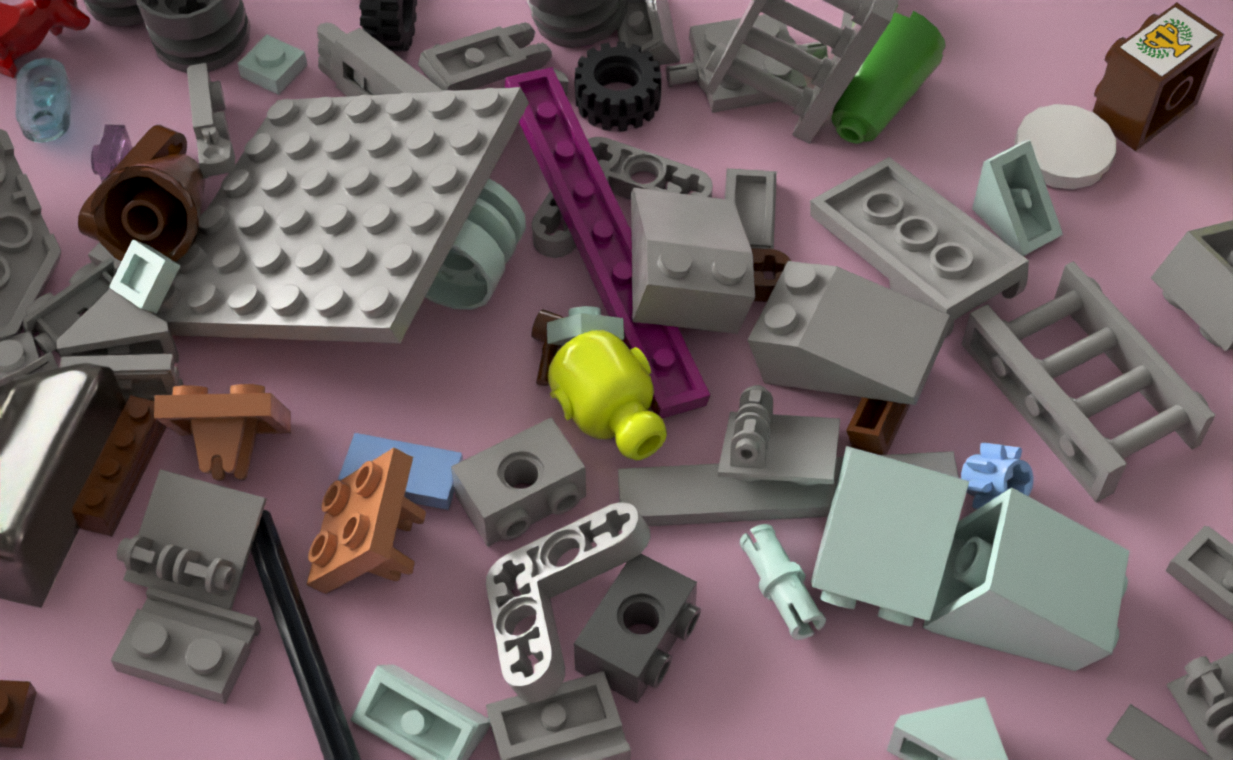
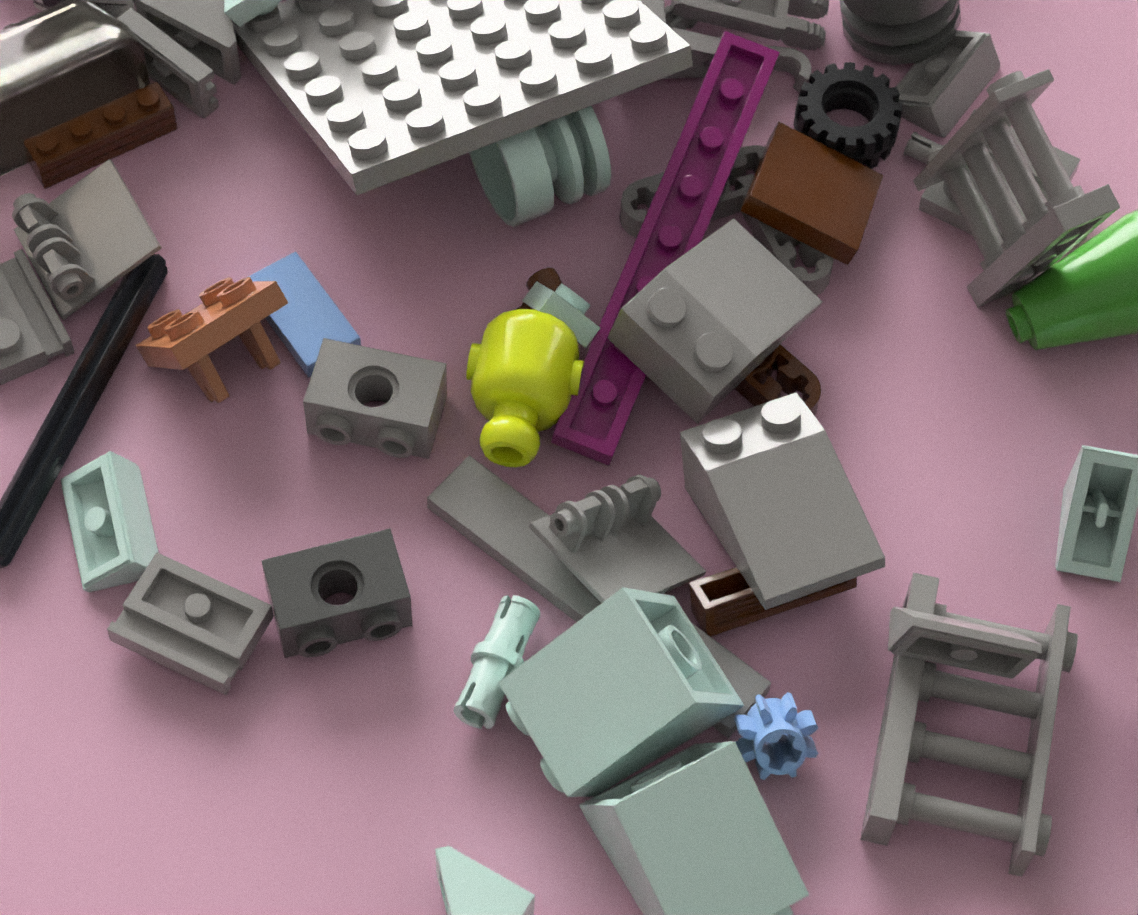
camera: 40 degrees right, 5 degrees up
nougat plate [154,384,291,481] -> none
light grey beam [486,502,650,703] -> none
light grey tile [725,168,777,249] -> none
light grey hinge [810,157,1029,338] -> none
none -> reddish brown tile [740,122,883,266]
none -> light grey slope [888,606,1042,679]

